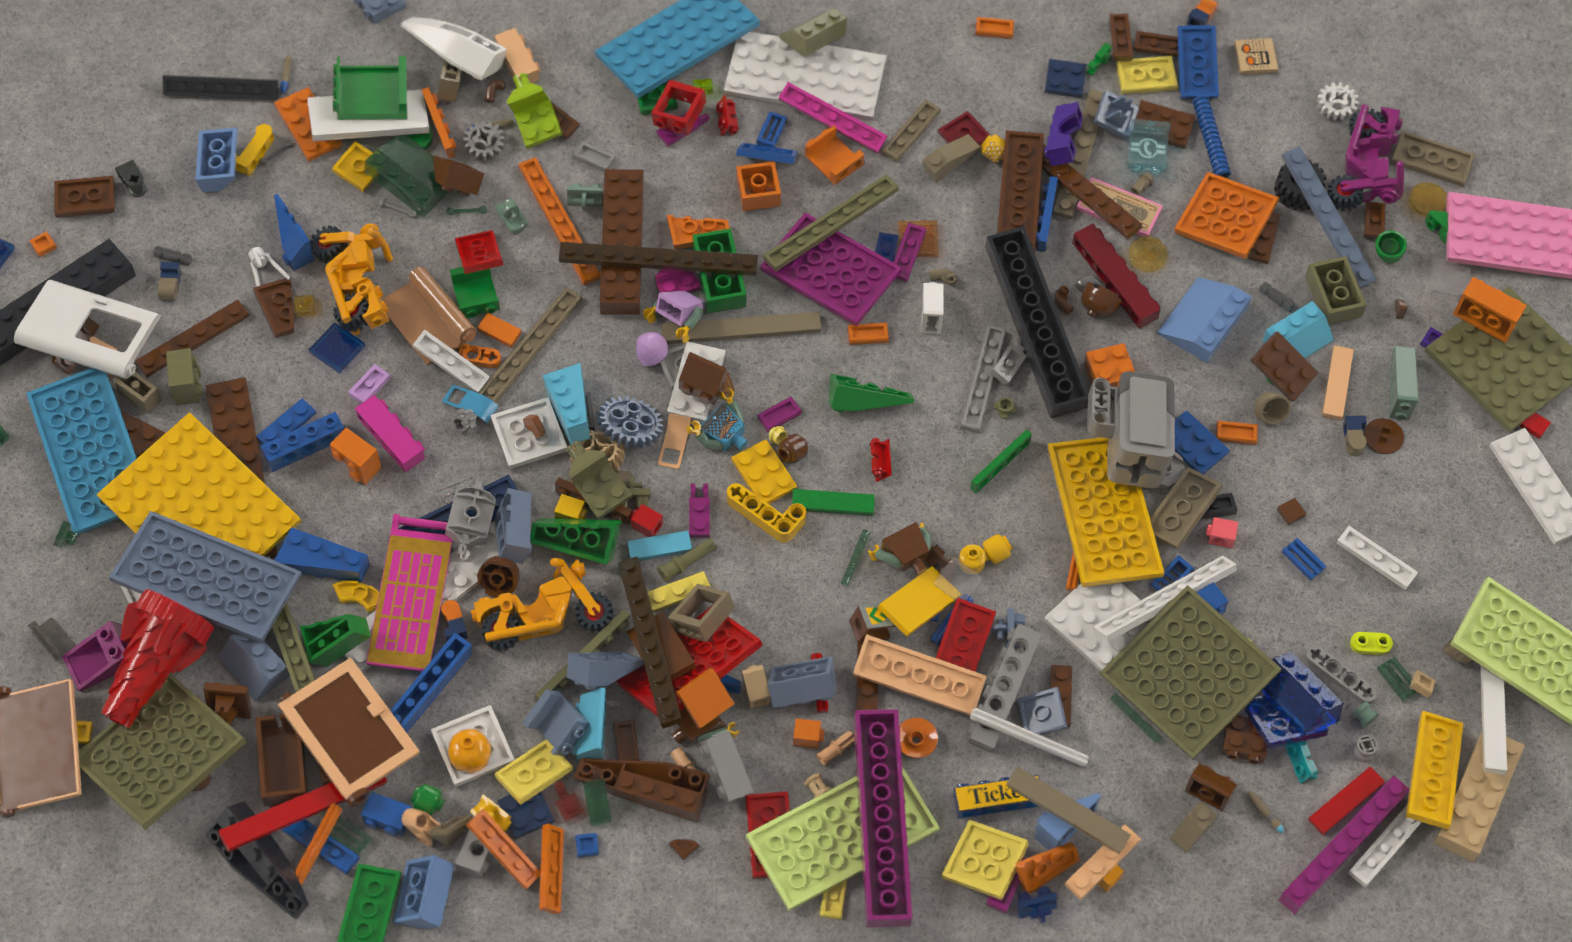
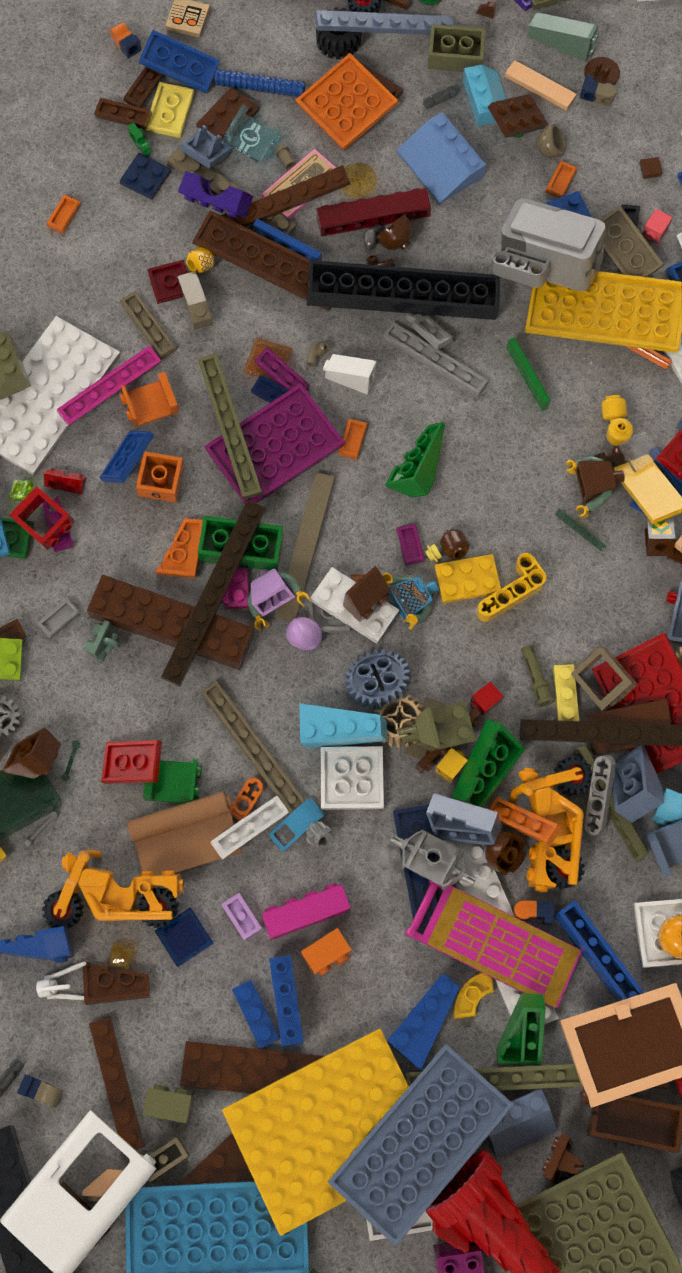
camera: 70 degrees left, 10 degrees up
orange tile [477,313,522,348] -> none
sand green hips [494,197,529,235] -> none
orange tile [518,157,601,286] -> none
dark orange tile [523,415,546,439] -> none
olive hips [622,476,651,509] -> none
medium azure tile [627,531,692,561] -> none
light nougat piece [658,413,691,469] -> none
magenta hinge [689,483,710,538] -> none
blue tile [756,111,787,147] -> none
green tile [792,489,875,516] -> none
red hinge [869,438,892,482] -> none
olive plate [993,397,1017,419] -> none
orange brick [1084,343,1135,387] -> none
none -> orange plate [489,796,562,846]
none -> light grey beam [584,755,616,835]

